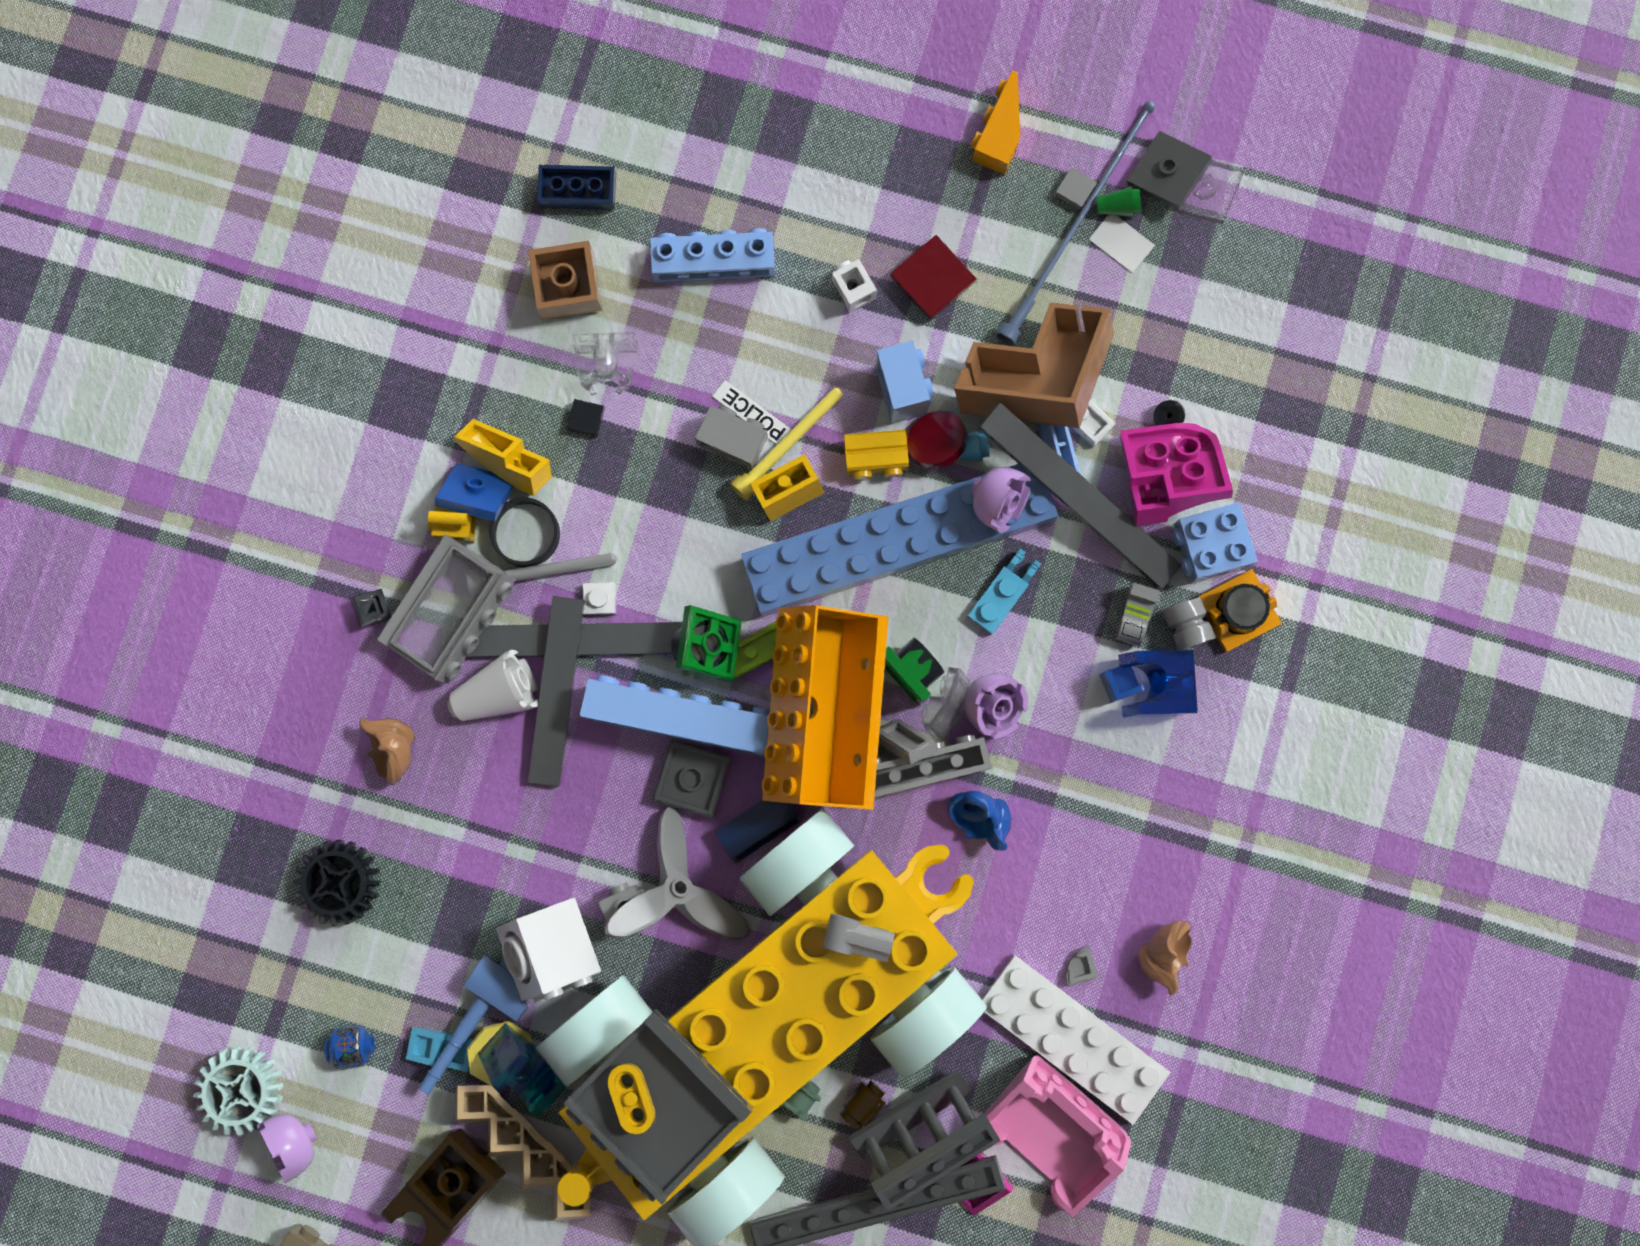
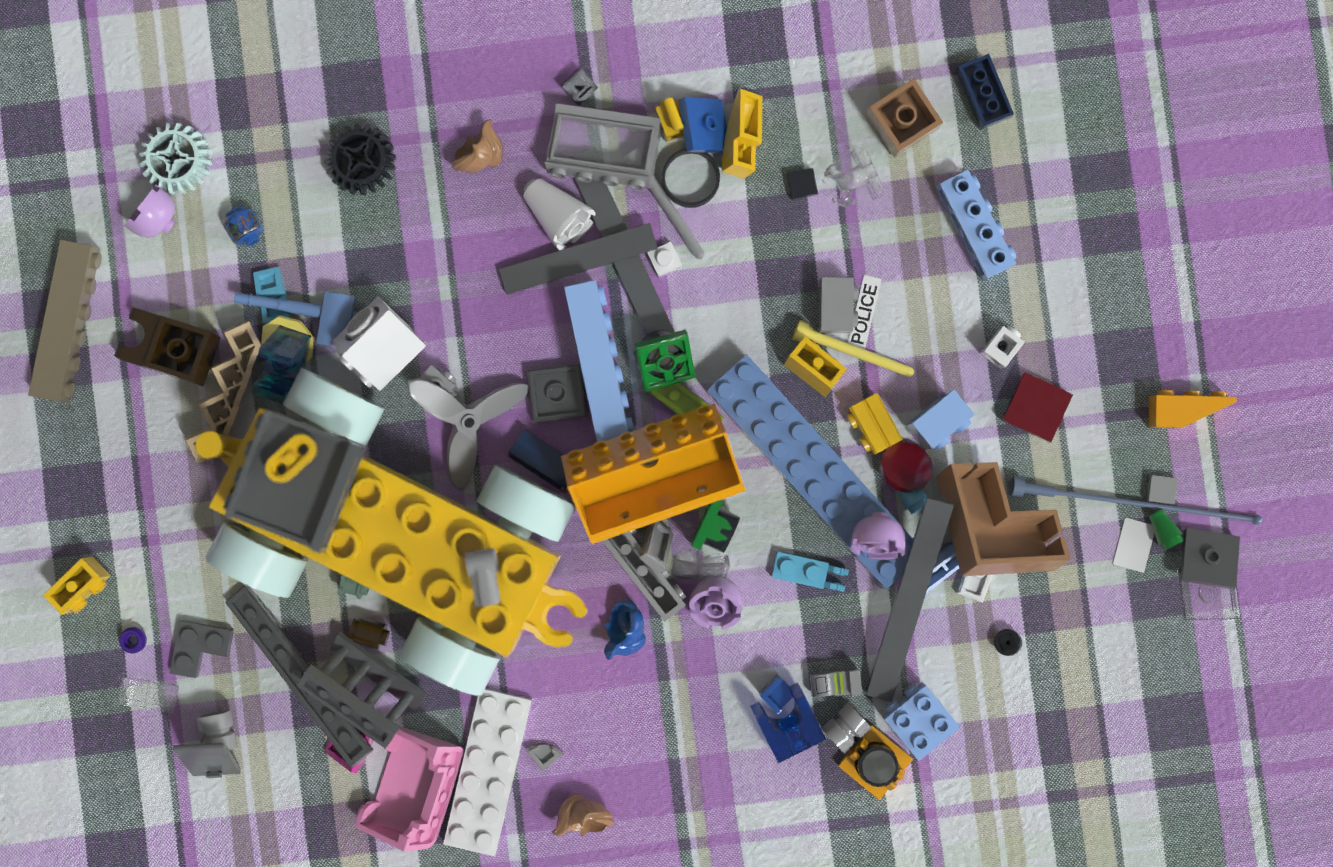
camera: 70 degrees right, 5 degrees up
dark pink slope [1120,423,1233,526] -> none

